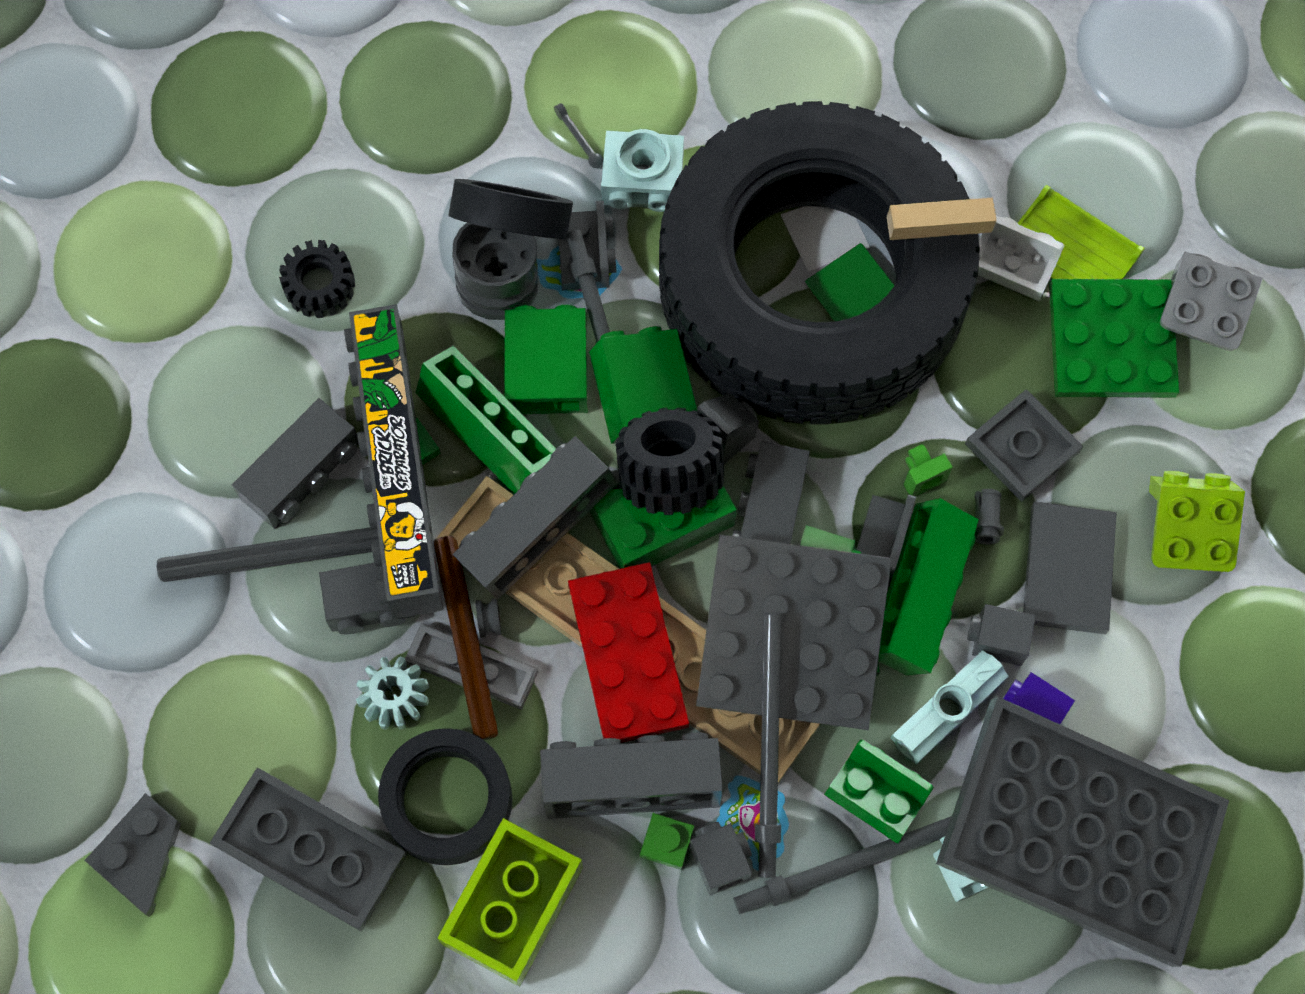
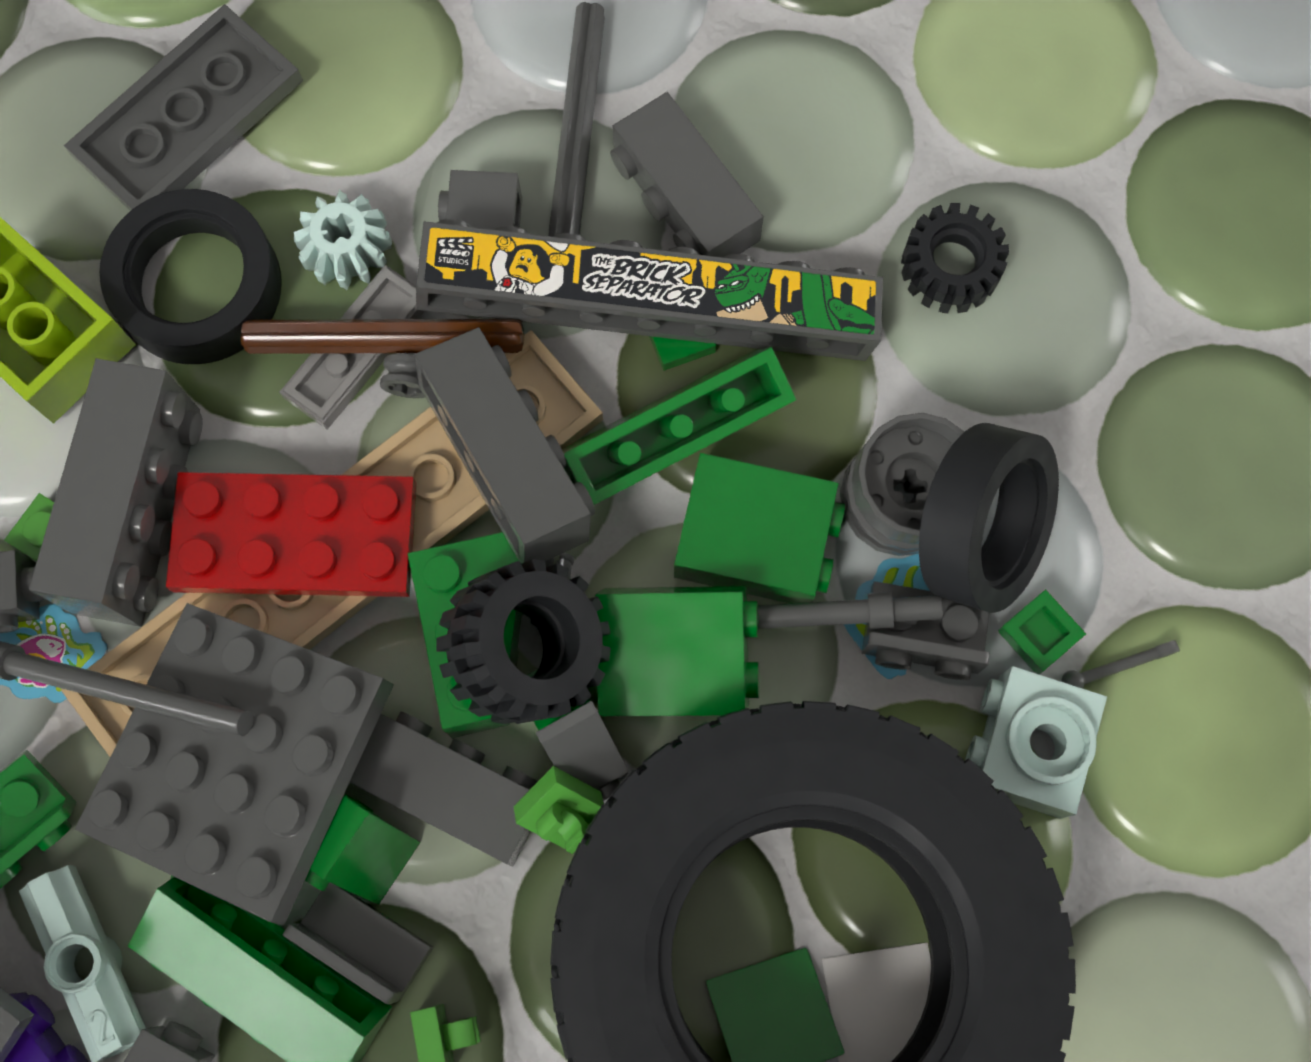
camera: 105 degrees right, 5 degrees up
none -> bright green tile [514,766,604,854]
none -> green plate [998,589,1086,674]

